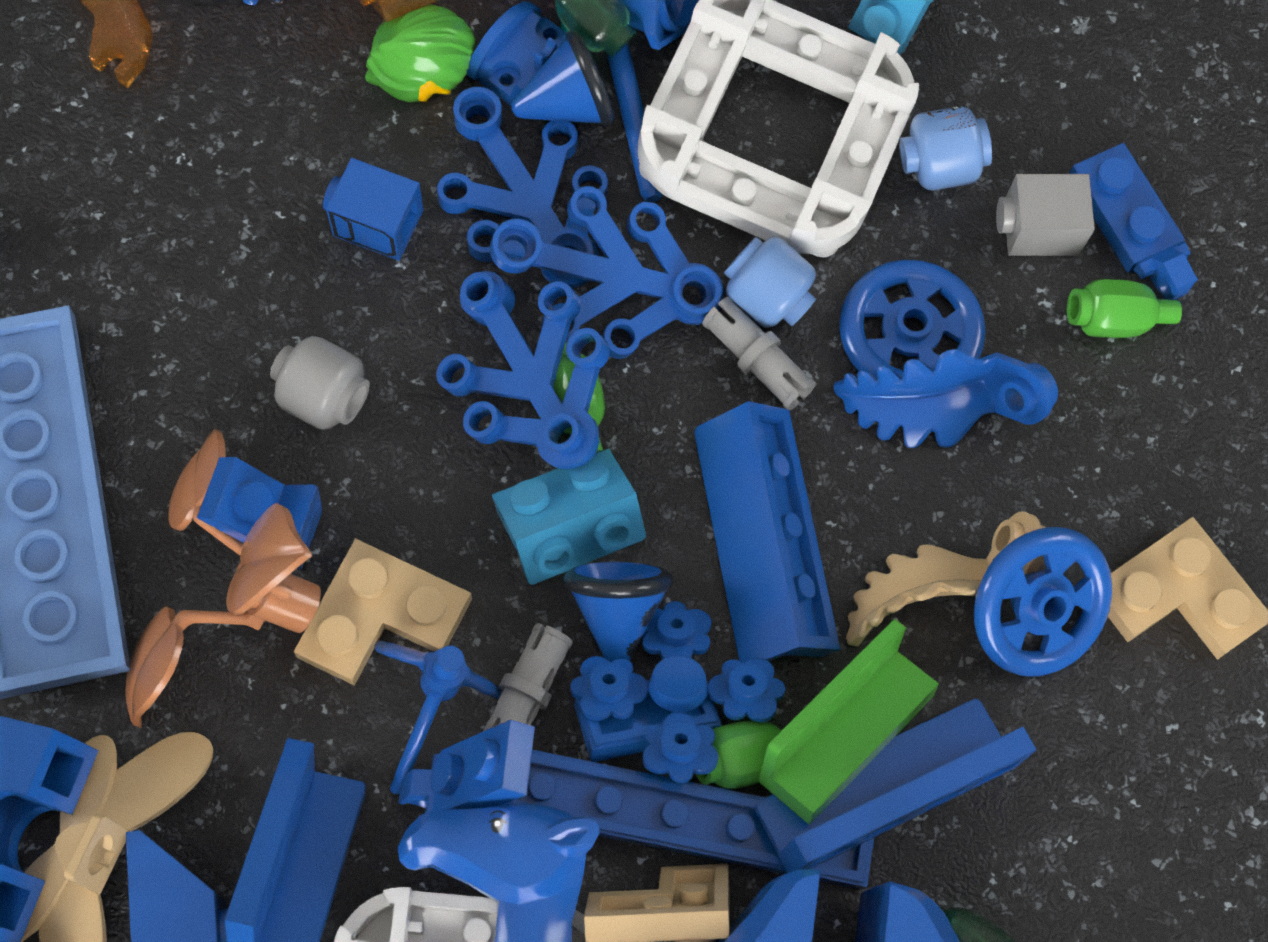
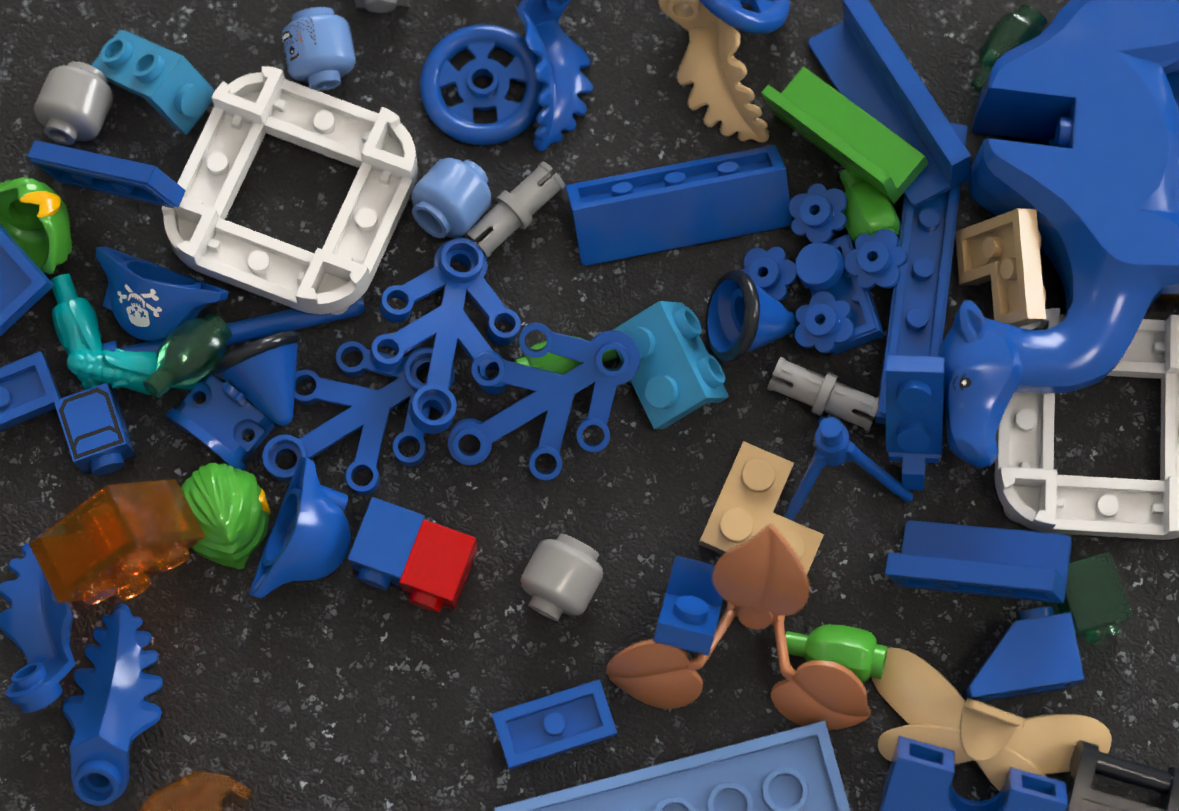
camera: 85 degrees left, 5 degrees up
none -> blue hat [249,457,350,598]
none -> red brick [399,519,478,613]
none -> blue plate [492,679,617,770]
none -> bright green plant [785,625,888,683]

